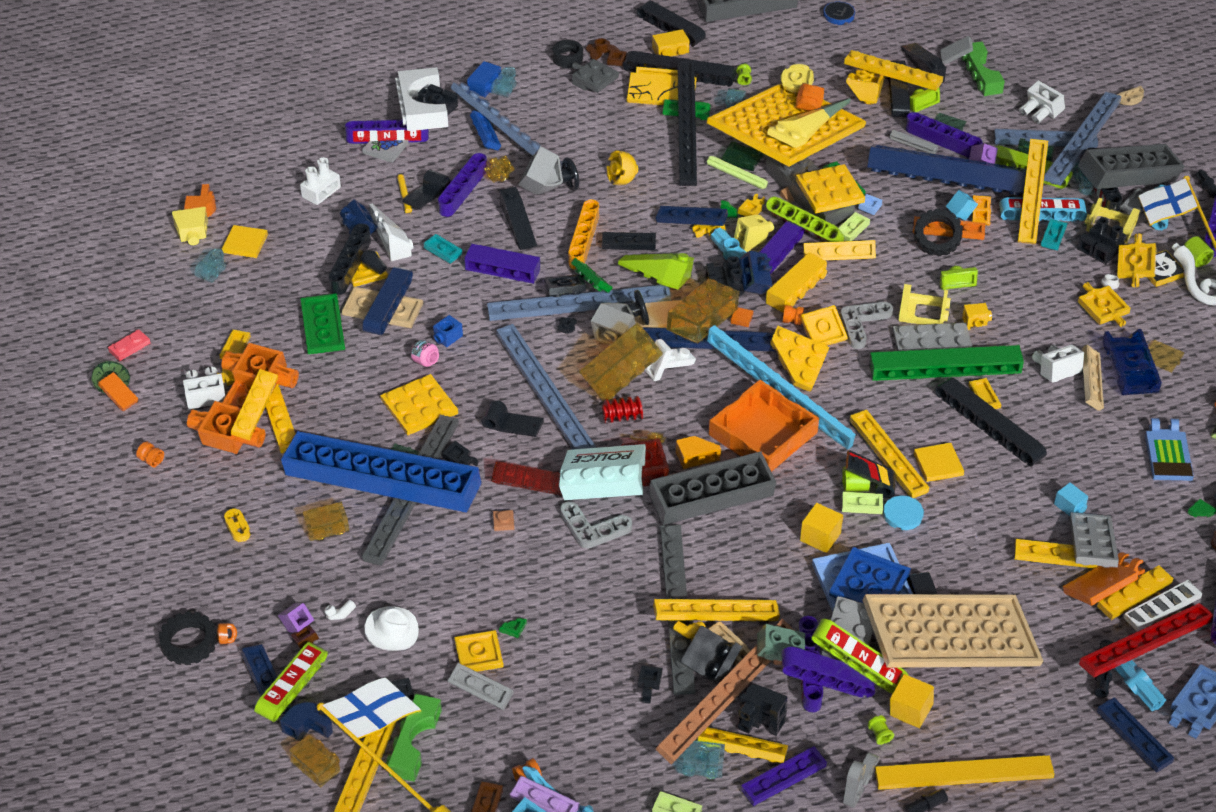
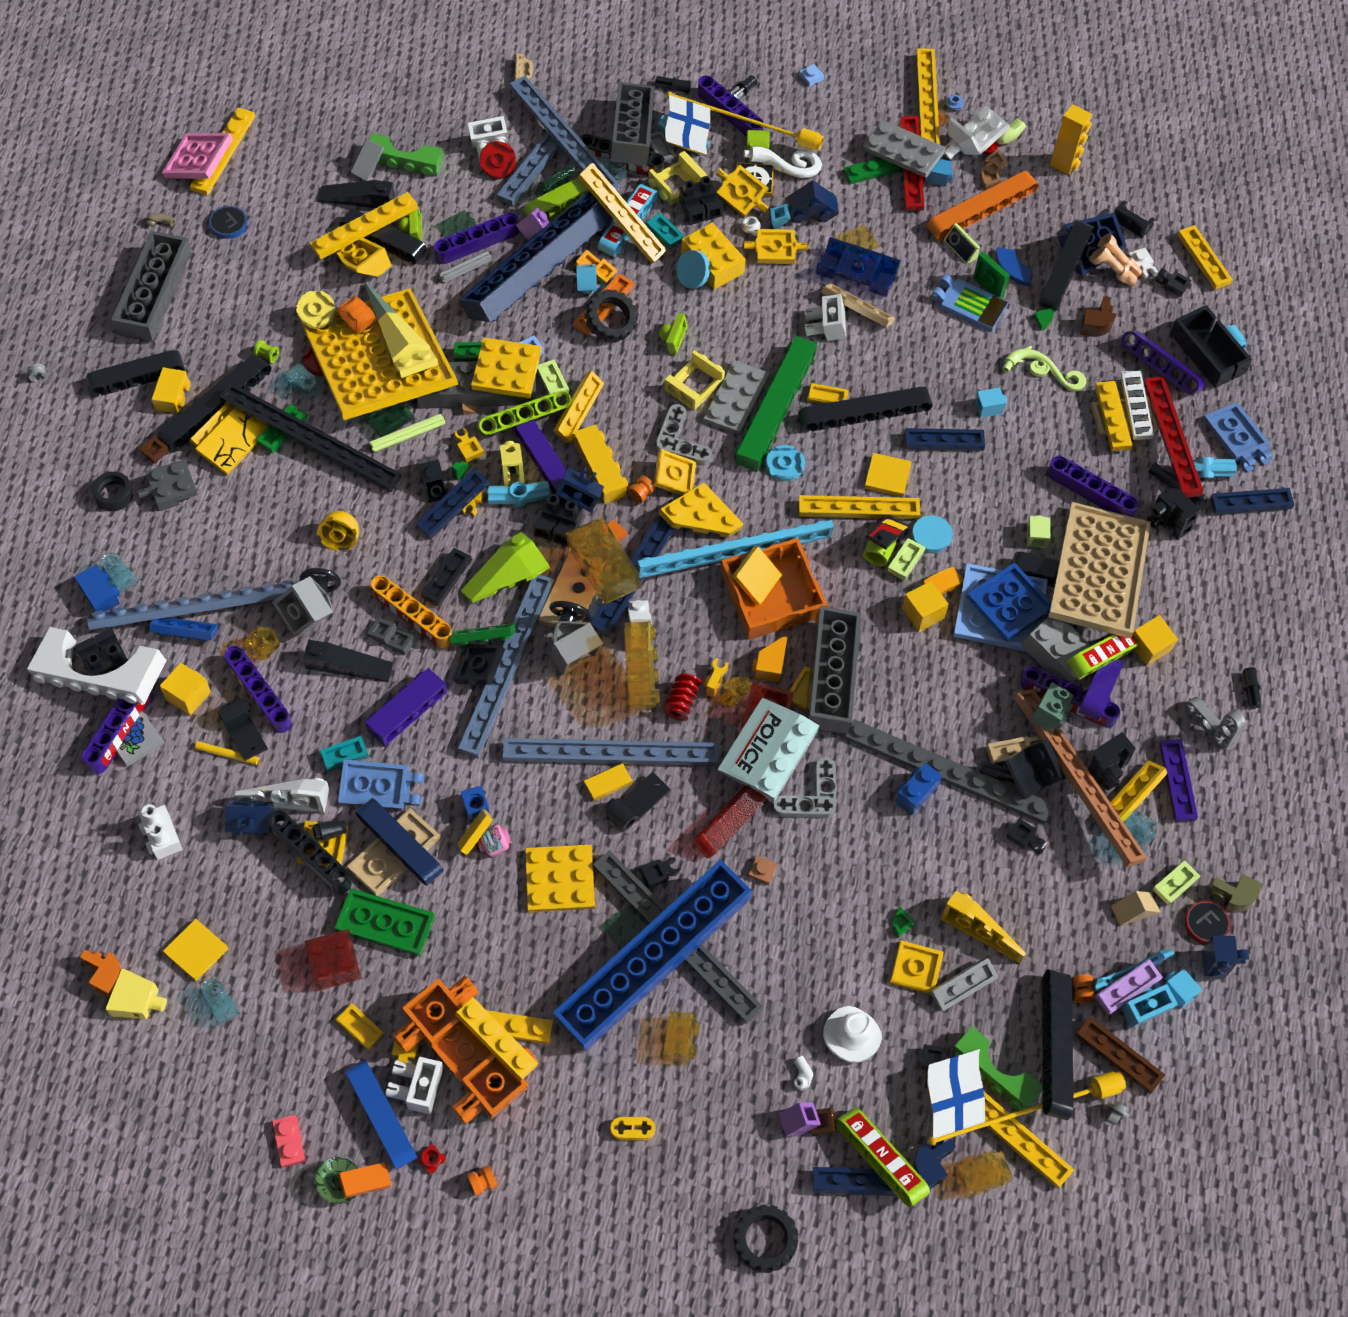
camera: 65 degrees left, 15 degrees up
orange tile [217,623,237,644] -> none
black plate [557,317,577,334] -> none
reddish brown animal [586,38,620,60] -> none
yellow plate [653,599,780,621] -> none
yellow arm [673,621,706,639] -> none
lime bush [867,715,894,745] -> none
yellow tile [875,755,1054,790] -> none
yellow brick [962,303,992,330] -> none
yellow plate [1014,539,1098,569] -> none
orange tile [1063,552,1145,606] -> none
light grey plate [1069,512,1119,567] -> none
none -> yellow head [160,662,211,716]
none -> clear red brick [304,929,362,991]
none -> medium blue tile [338,759,424,810]
none -> blue beam [345,1059,418,1170]
none -> dark grey slope [367,617,417,655]
none -> black slope [417,455,447,503]
none -> red plate [417,1145,446,1174]
none -> yellow tile [457,809,493,855]
none -> red tile [479,141,516,179]
none -> yellow tile [584,763,633,801]
none -> medium azure tile [676,250,710,288]
none -> yellow brick [681,222,746,290]
none -> yellow plate [704,658,729,698]
none -> yellow tile [732,546,782,605]
none -> medium azure tile [765,445,805,481]
none -> medium azure slope [770,203,790,229]
none -> dark blue brick [785,180,839,223]
none -> blue brick [896,763,942,815]
none -> dark blue plate [904,428,985,451]
none -> light orange slope [922,567,964,595]
none -> yellow wedge [941,891,1025,963]
none -> green tile [973,251,1010,299]
none -> yellowish green plant [1002,346,1086,392]
none -> yellowish green brick [1027,516,1050,548]
none -> black beam [1042,969,1074,1120]
none -> dark purple beam [1047,456,1138,517]
none -> tan slope [1111,891,1160,926]
none -> black hips [1147,488,1201,540]

